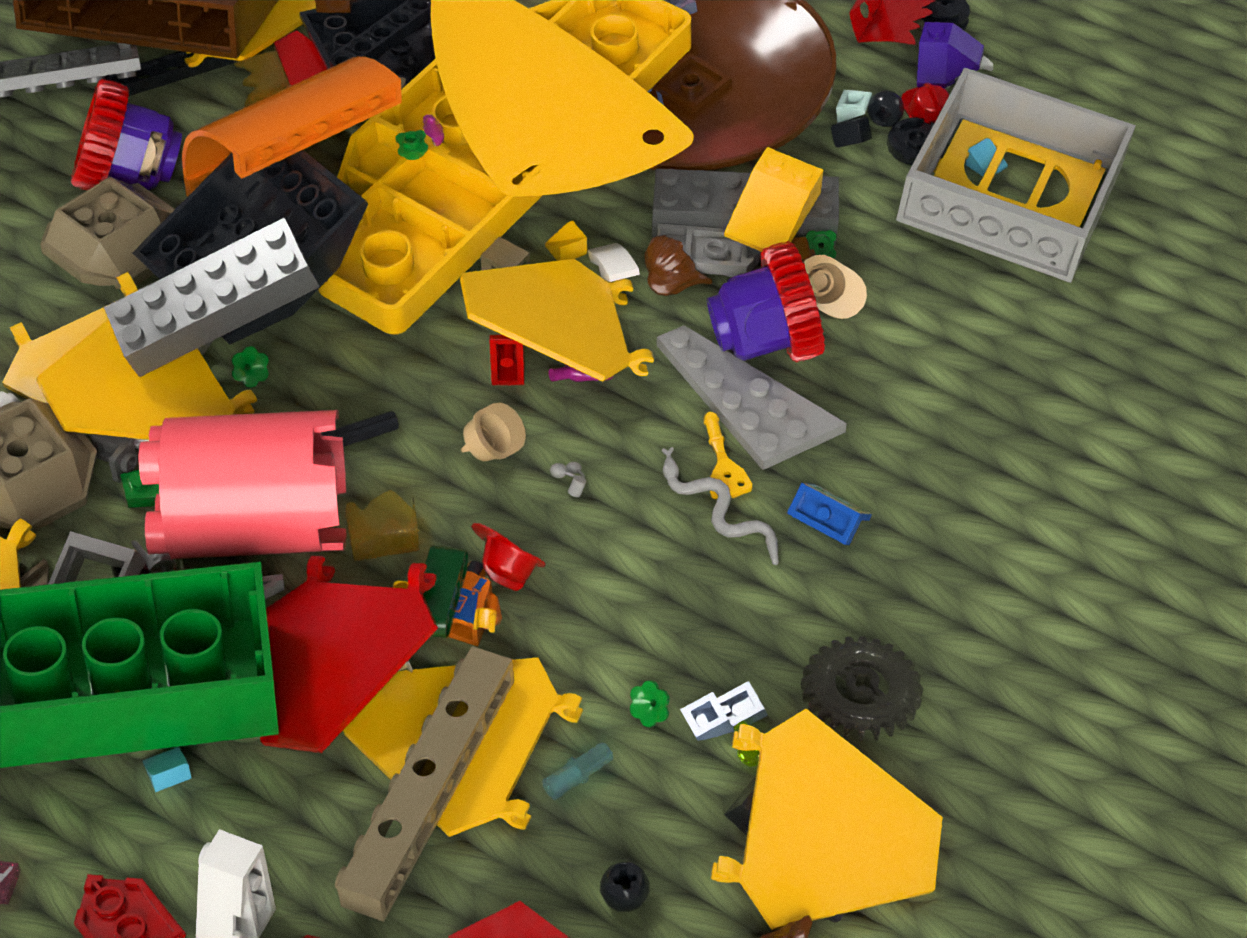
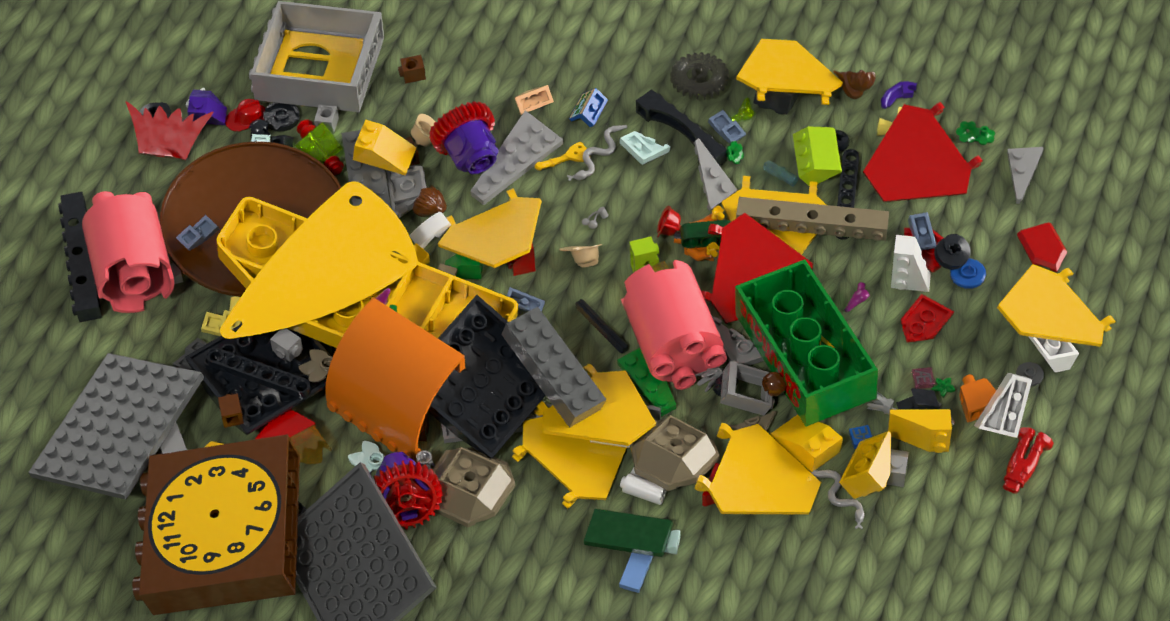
camera: 100 degrees left, 5 degrees up
none -> light grey brick [270,328,303,362]
none -> clear neon green plate [295,120,344,175]
none -> light grey brick [314,104,339,134]
none -> reddish brown brick [398,55,426,84]
none -> light grey piece [416,450,435,469]
none -> sand blue slope [506,287,545,314]
none -> light nougat slope [515,85,554,115]
none -> light aqua wing [620,131,670,165]
none -> lime brick [629,236,660,273]
none -> black arch [636,89,727,166]
none -> light grey wing [694,138,737,211]
none -> lime slope [792,126,842,186]
none -> black beam [836,149,859,240]
none -> magenta animal [844,282,870,312]

